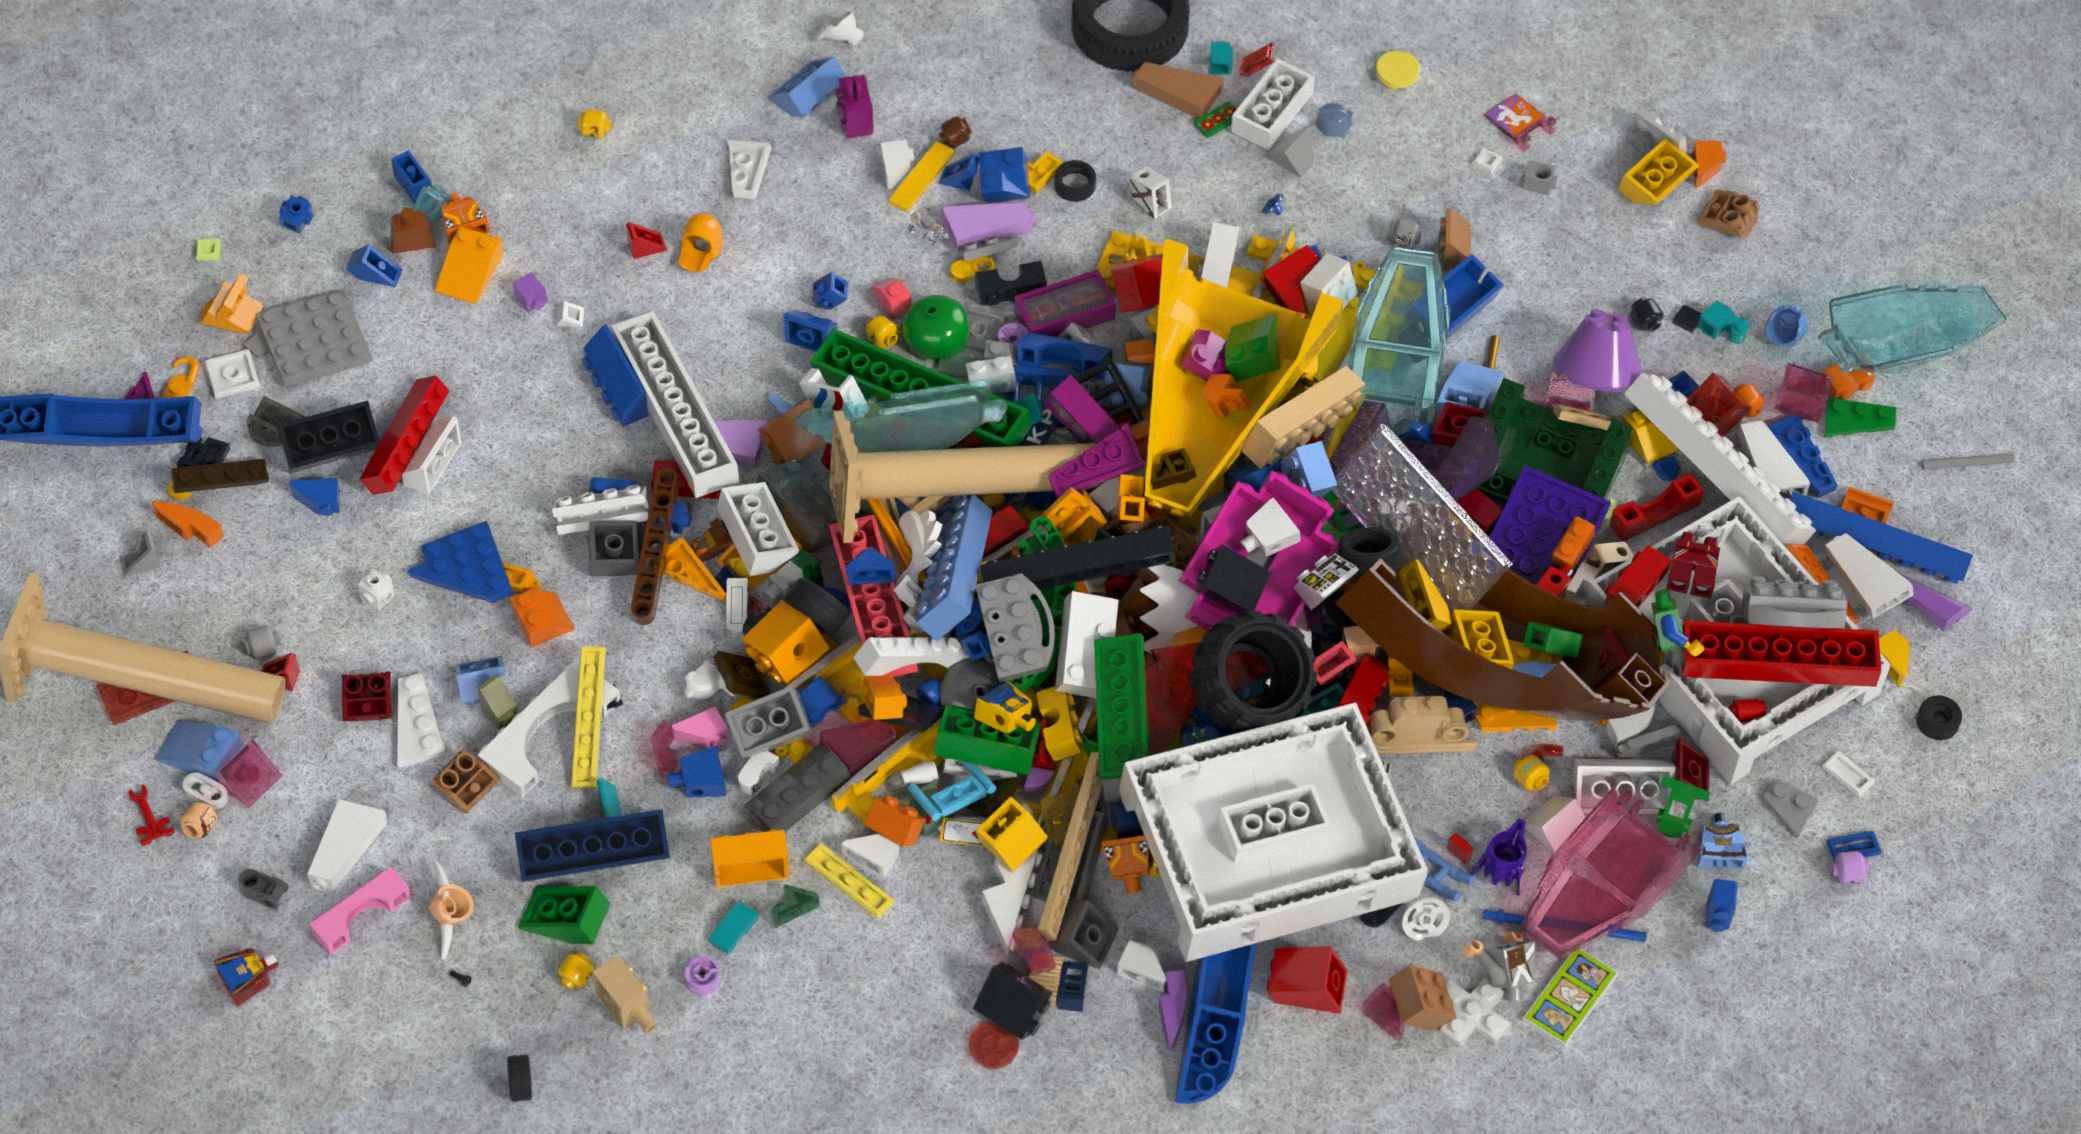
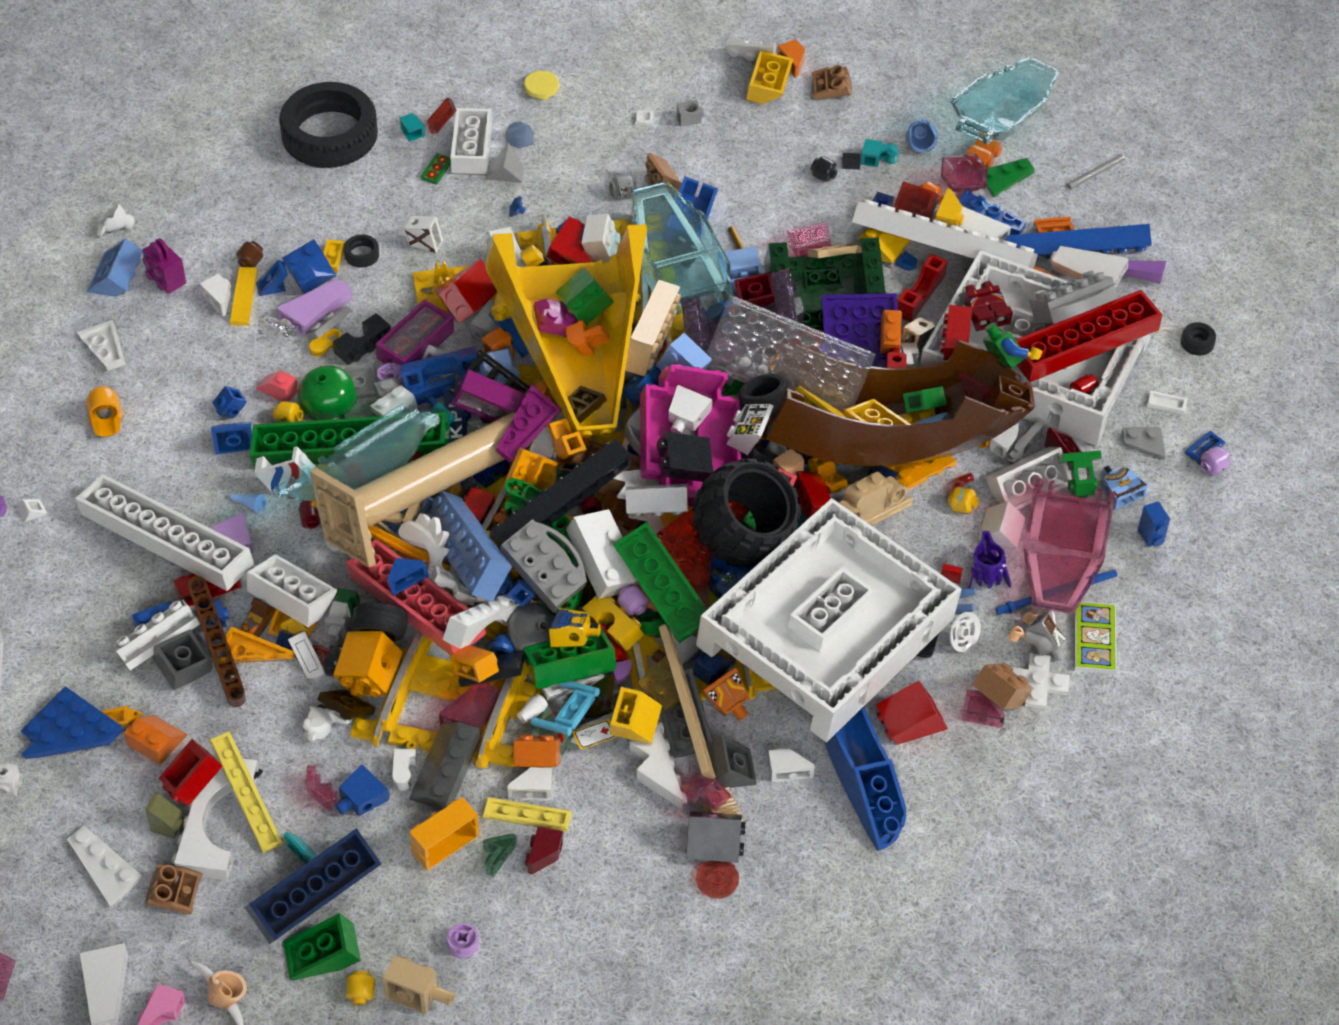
camera: 30 degrees left, 5 degrees down
dark red slope [342,671,392,722] -> none
medium blue slope [454,656,505,705] -> none
blue slope [582,325,648,427] -> none
red slope [626,222,667,259] -> none
bright pink slope [671,707,729,749] -> none
teal slope [708,901,760,954] -> none
light grey slope [725,685,814,758] -> none
dark grey brick [756,459,838,553] -> none
dark orange brick [758,398,832,466] -> none
blue cylinder [798,676,847,728] -> none
dark blue slope [1058,961,1088,1012] -> none
medium nougat slope [1132,62,1224,119] -> none
medium lavender slope [1159,969,1187,1051] -> none
flag [1484,93,1556,152] -> none
medium lavender cone [1552,309,1643,392] -> none
none -> red window [158,739,223,806]
none -> yellow leg [520,244,550,267]
none -> dark red slope [525,827,563,874]
none -> lavender head [618,584,648,616]
none -> light grey brick [625,484,688,517]
none -> yellow slope [936,188,965,228]

